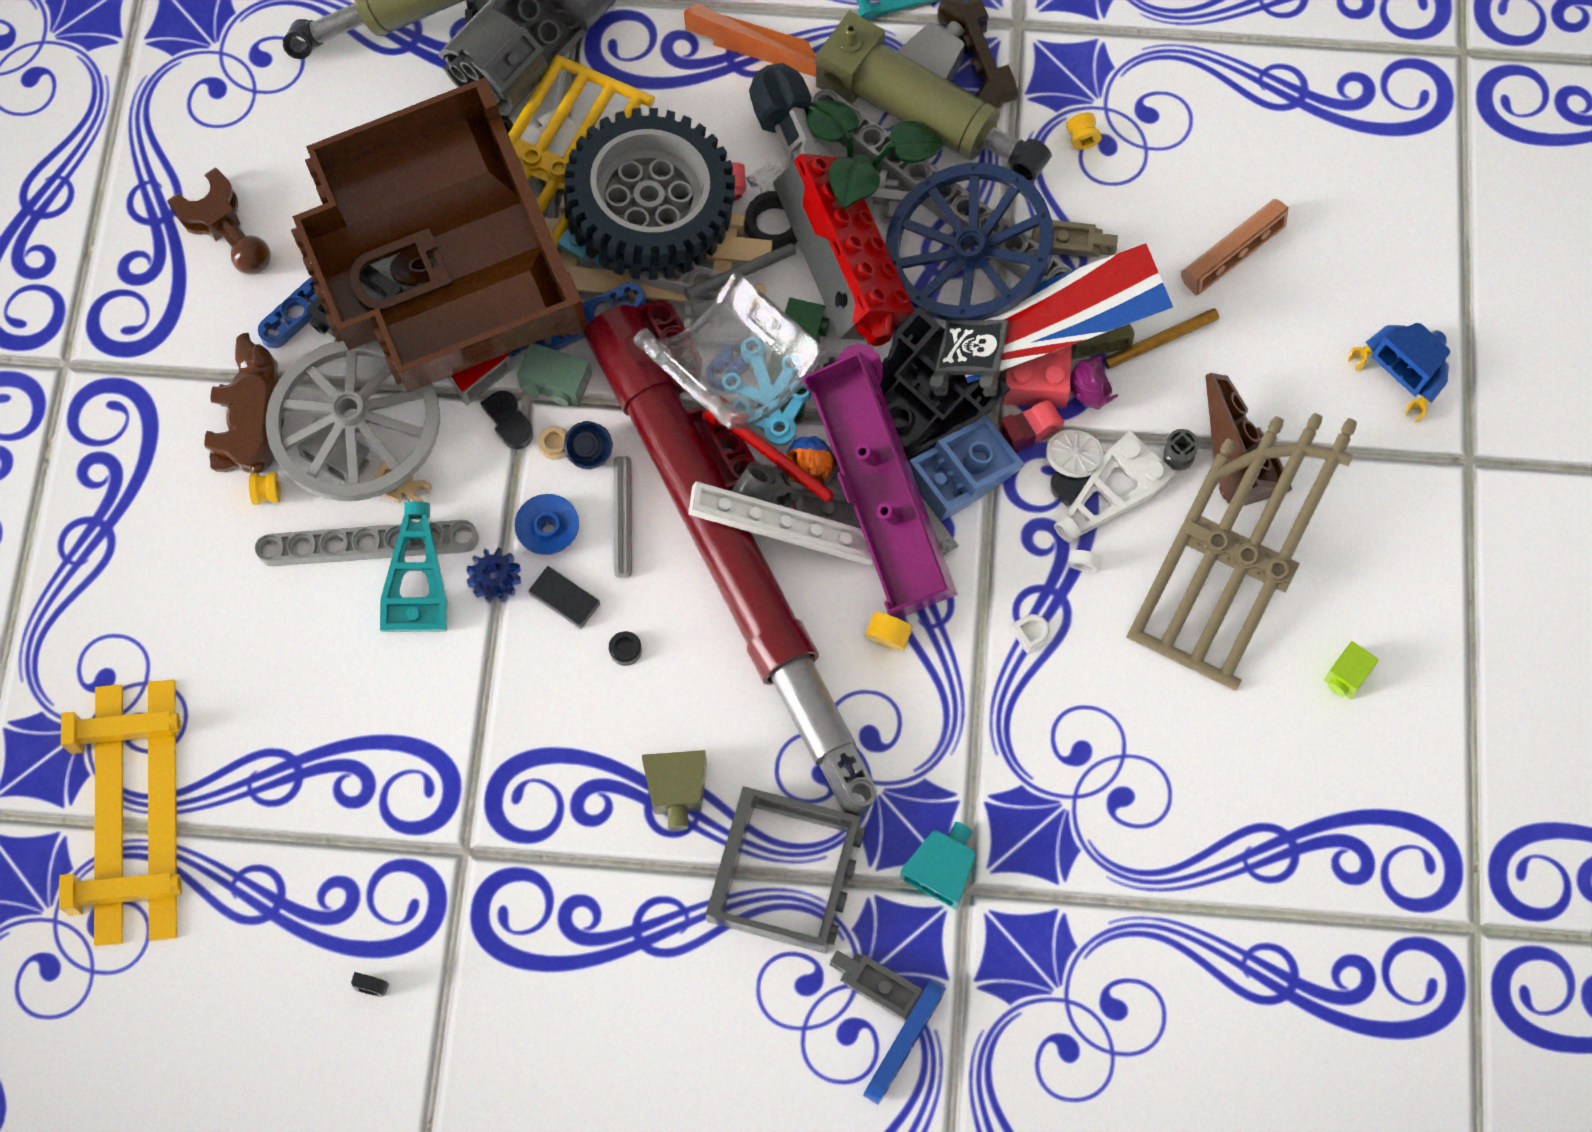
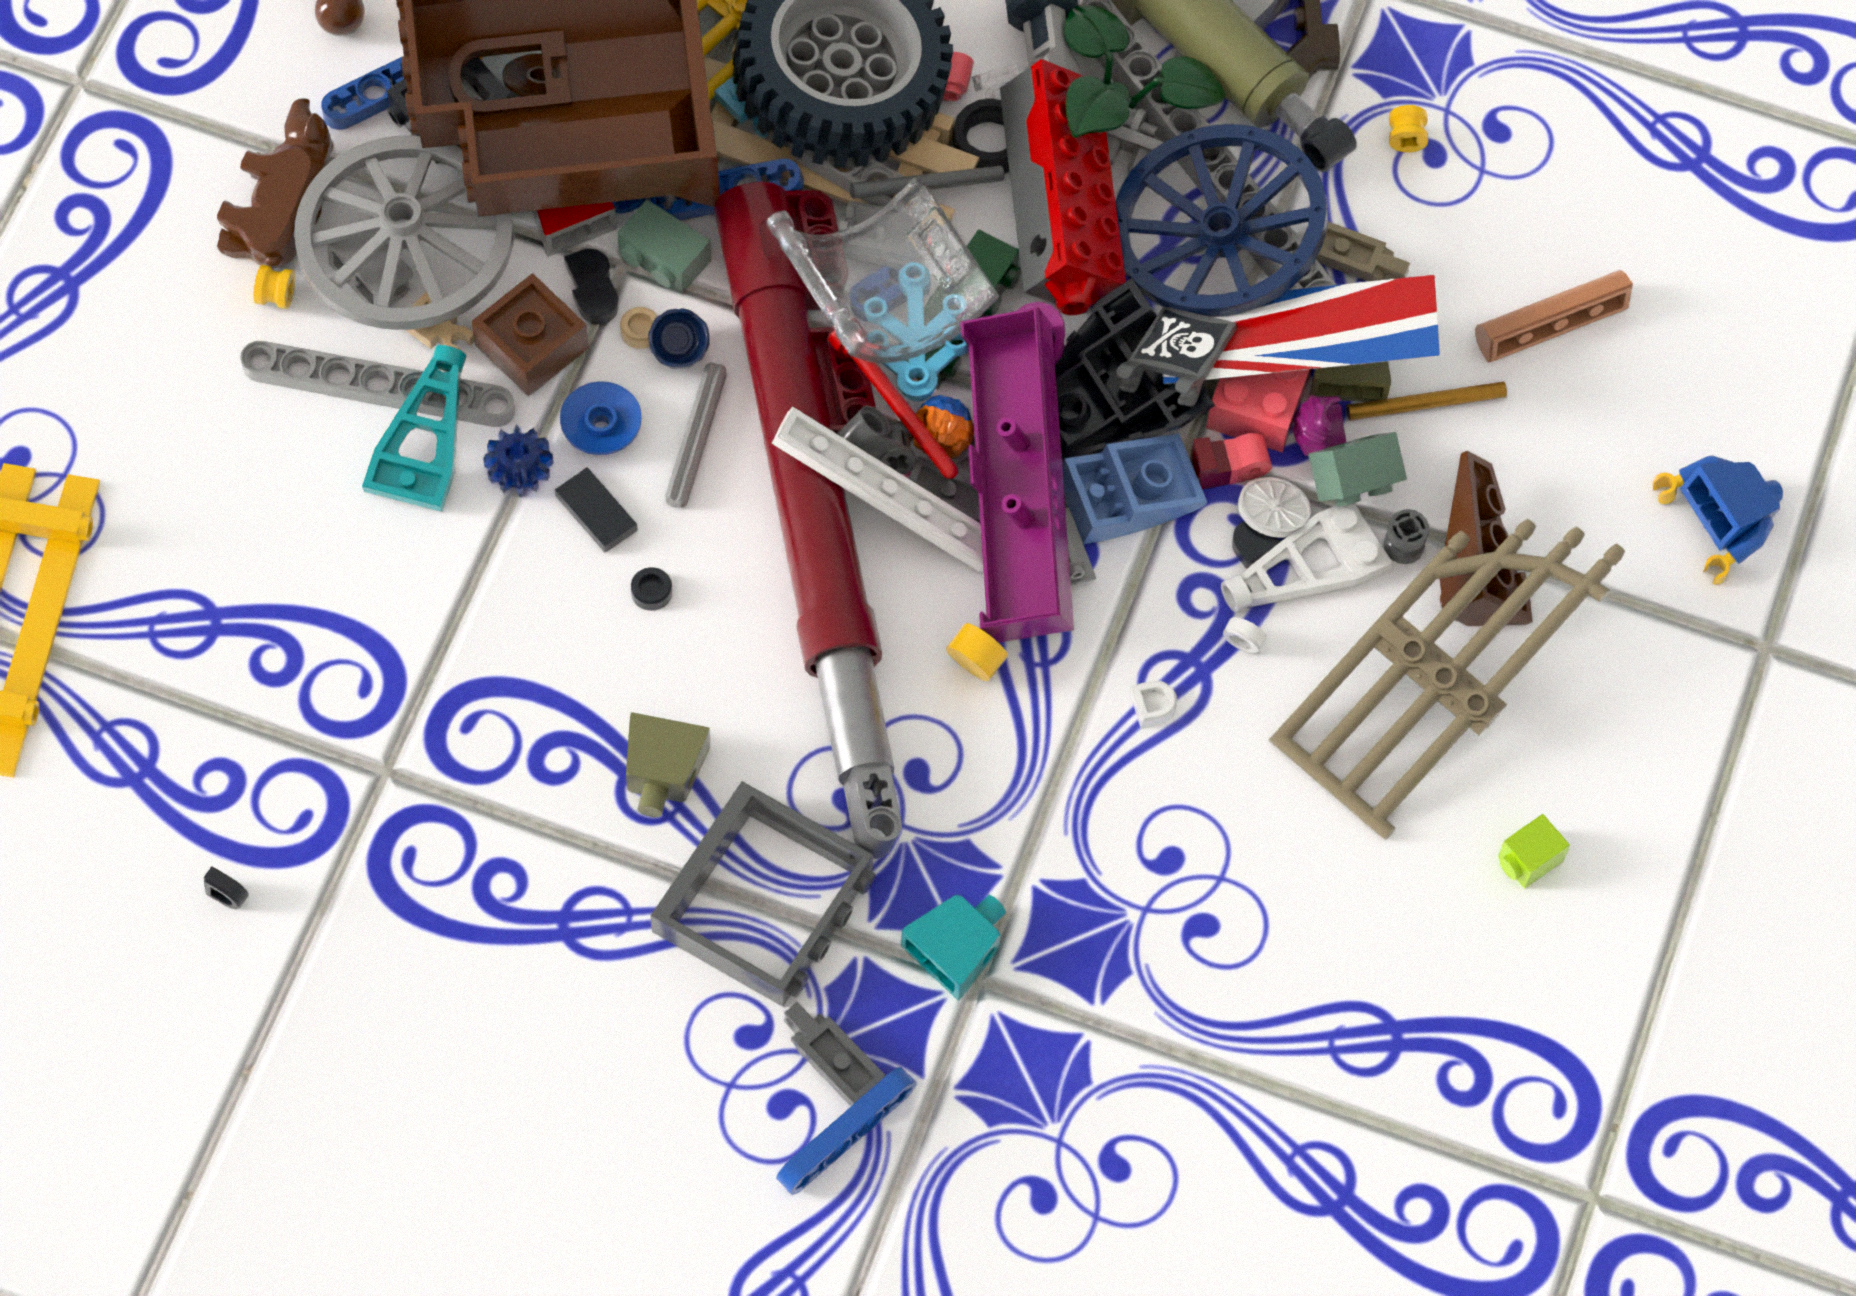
camera: 10 degrees right, 5 degrees down
none -> reddish brown container [472,273,589,397]
none -> sand green brick [1308,432,1407,506]

